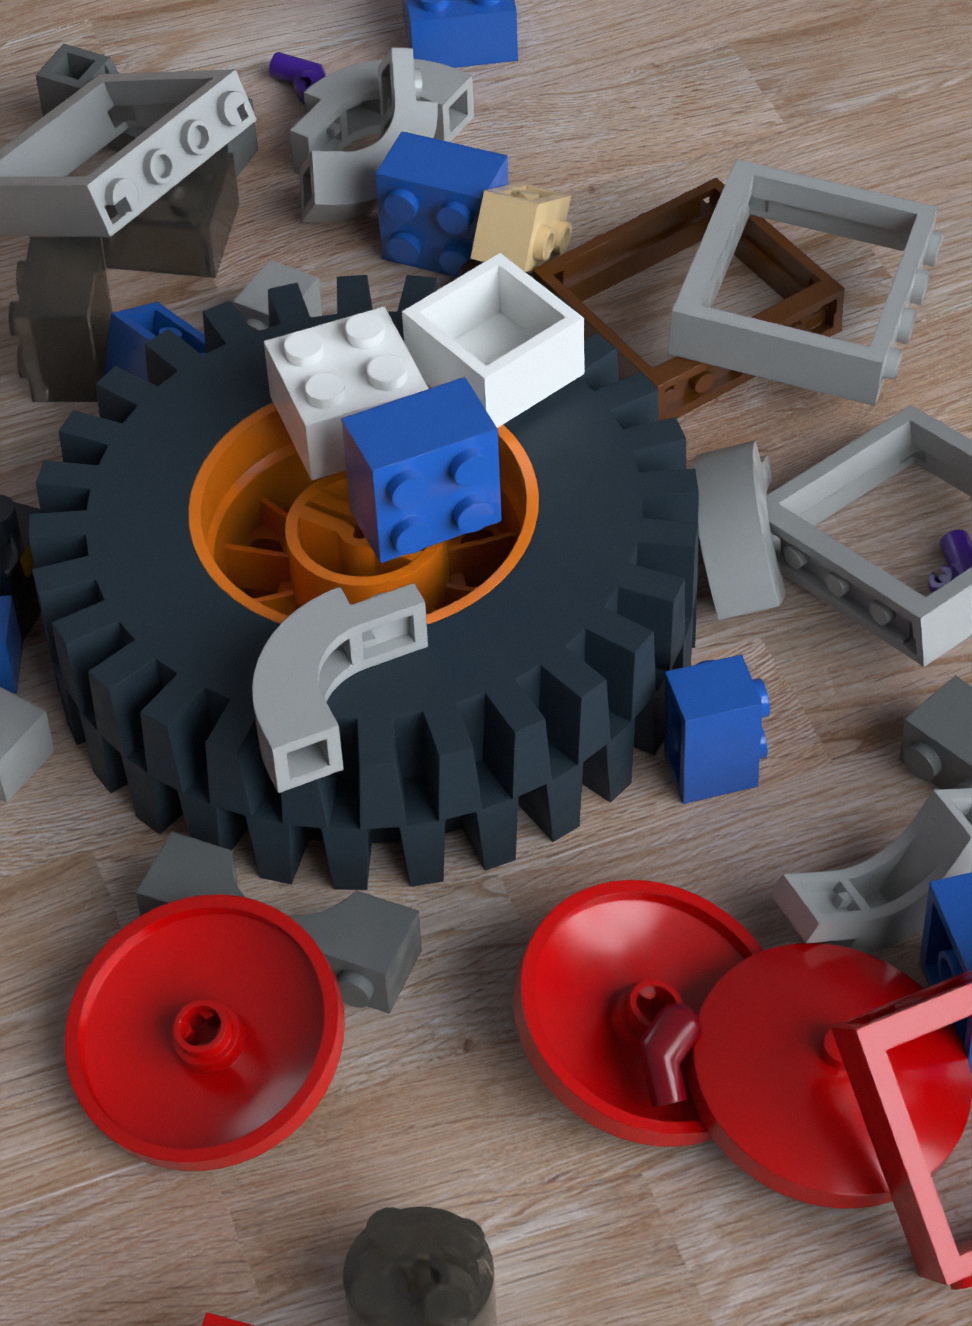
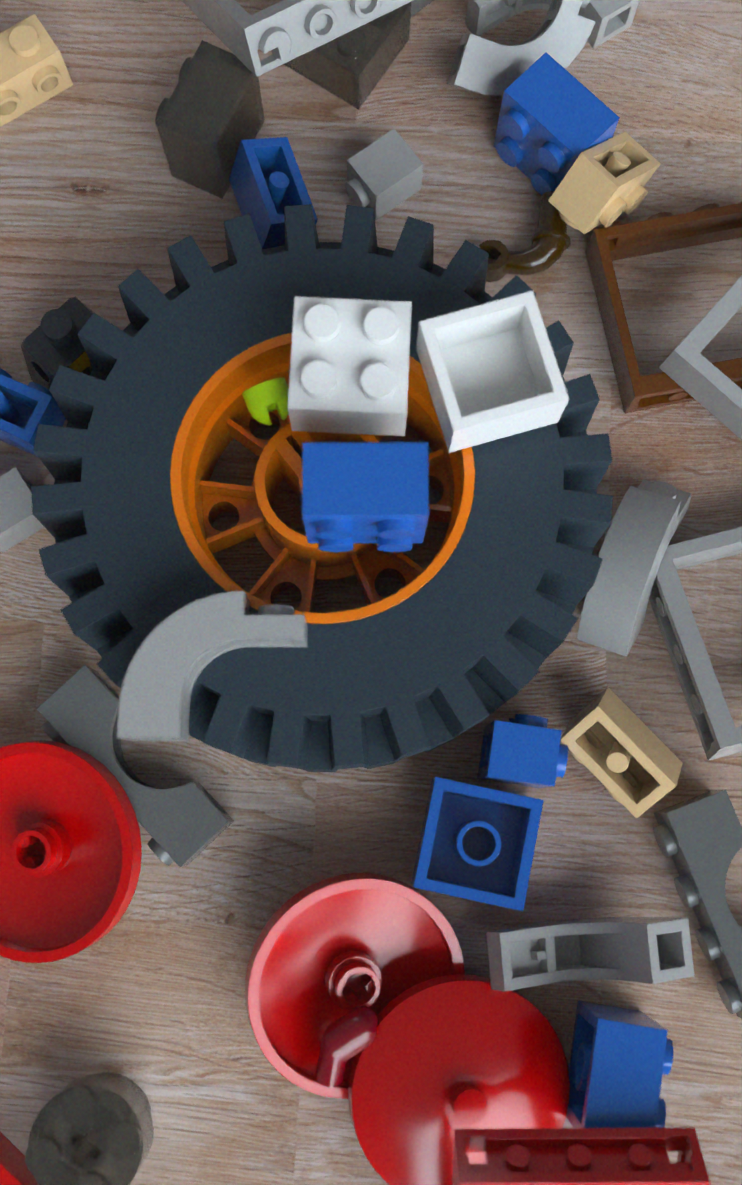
camera: 20 degrees right, 30 degrees up
none -> lime hinge [242,378,289,425]
none -> blue brick [411,777,544,911]
none -> tan brick [560,687,683,819]

